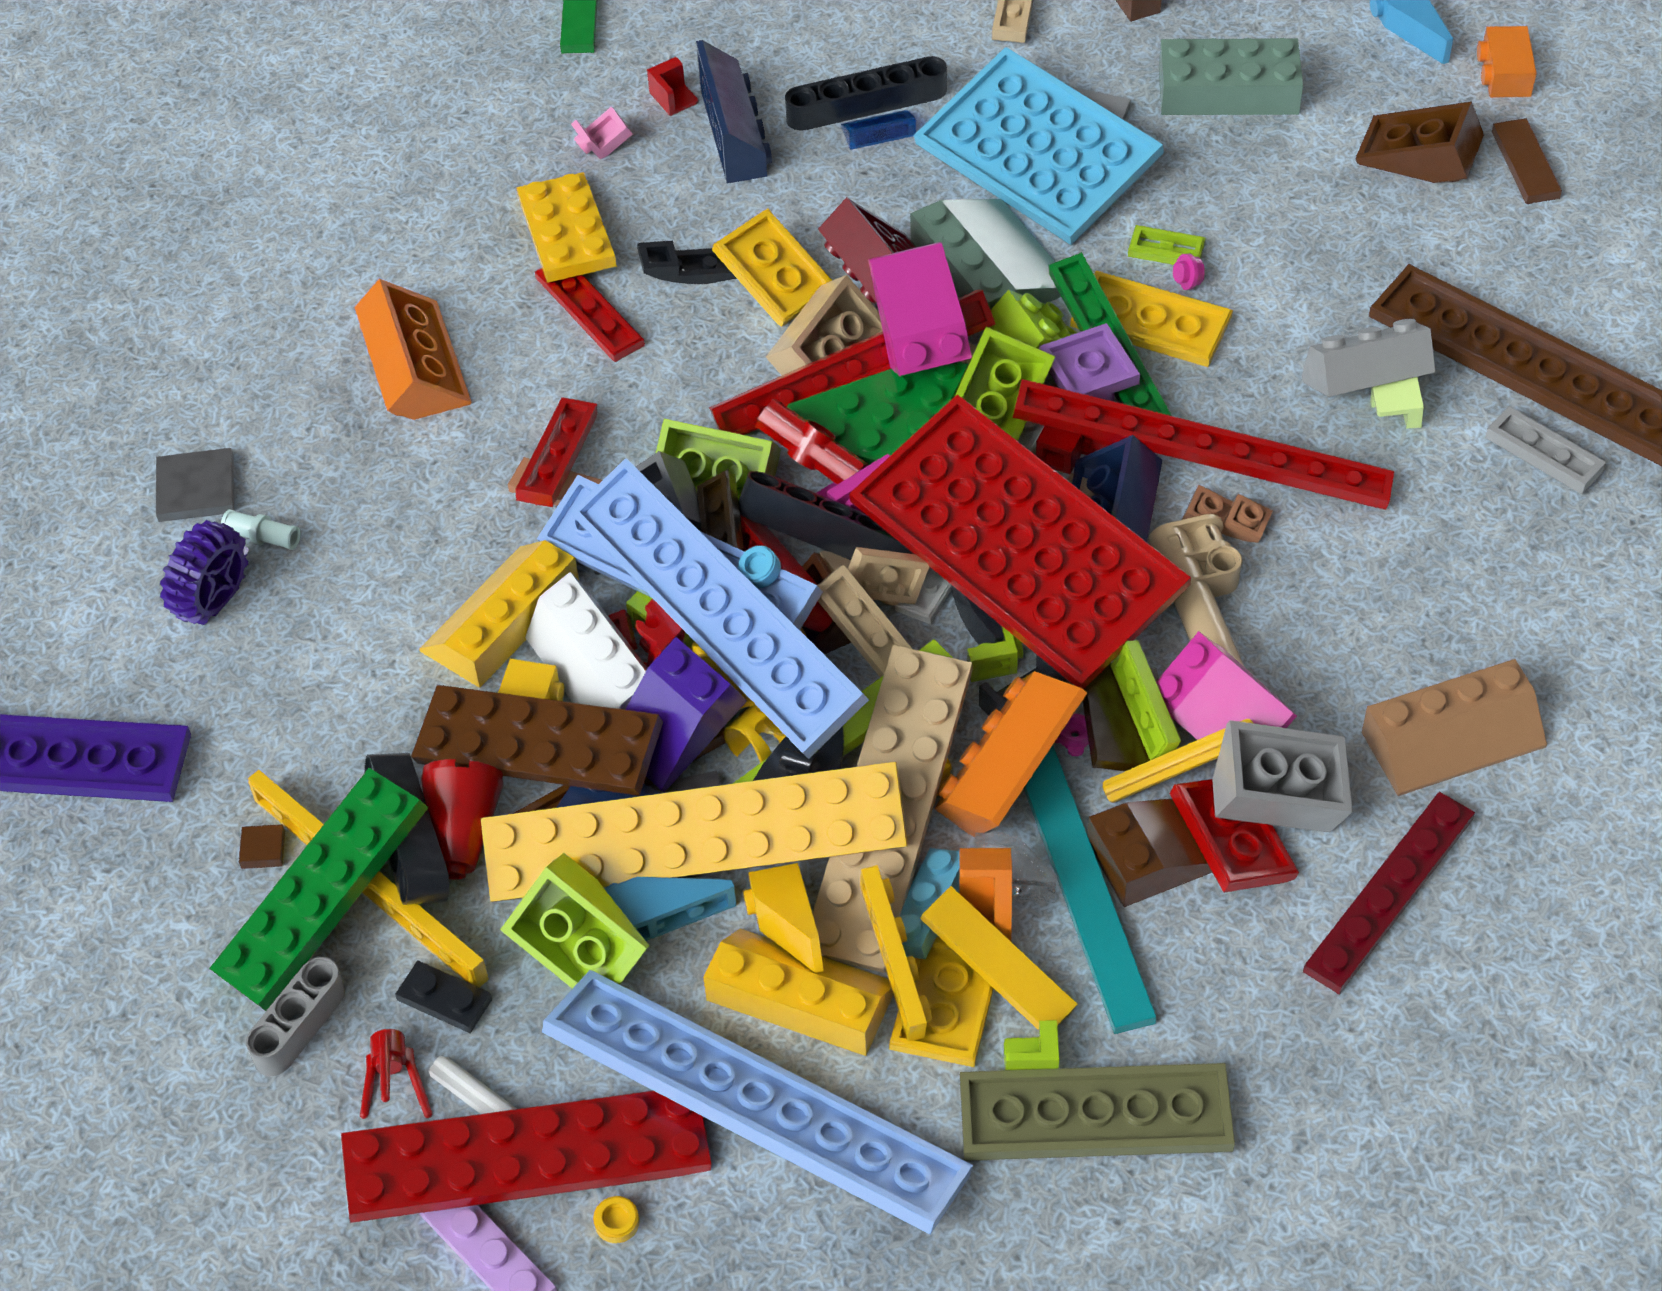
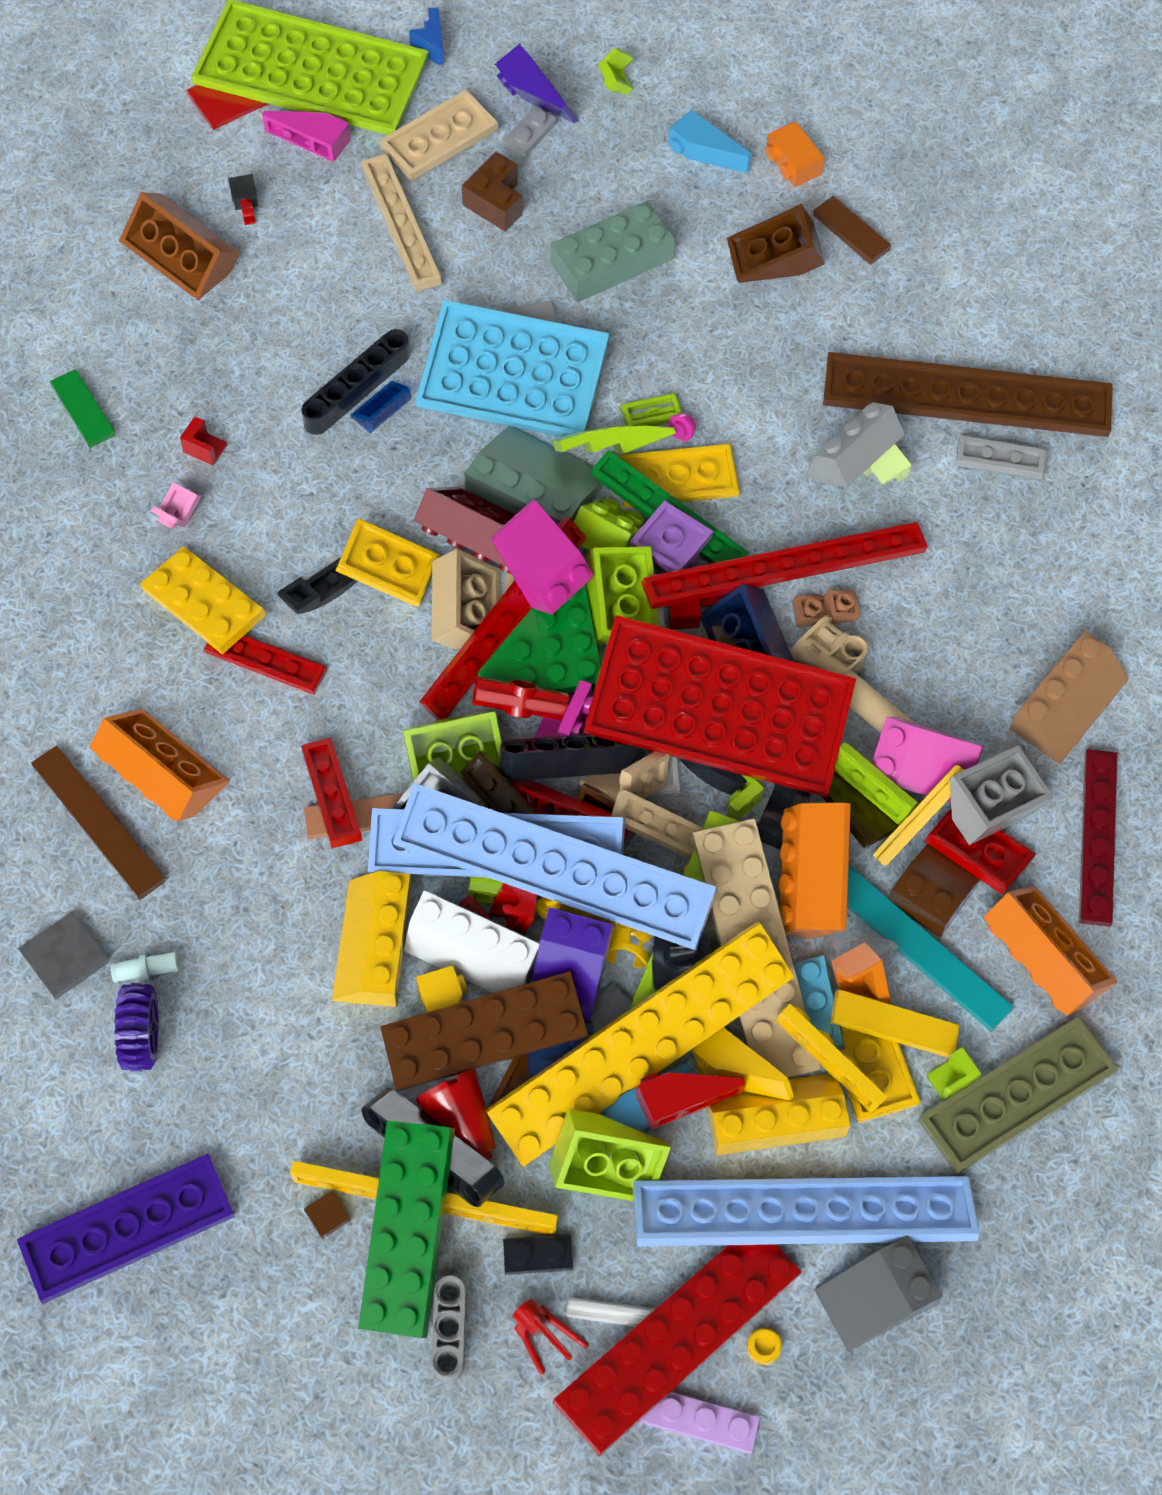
camera: 35 degrees left, 10 degrees up
dark blue slope [696,40,772,184] -> none
medium azure tile [738,546,781,588] -> none
none -> reddish brown tile [31,745,165,901]
none -> lime slope [552,425,676,454]
none -> red slope [635,1072,746,1130]
none -> dark grey slope [814,1235,943,1352]
none -> orange slope [983,885,1118,1016]

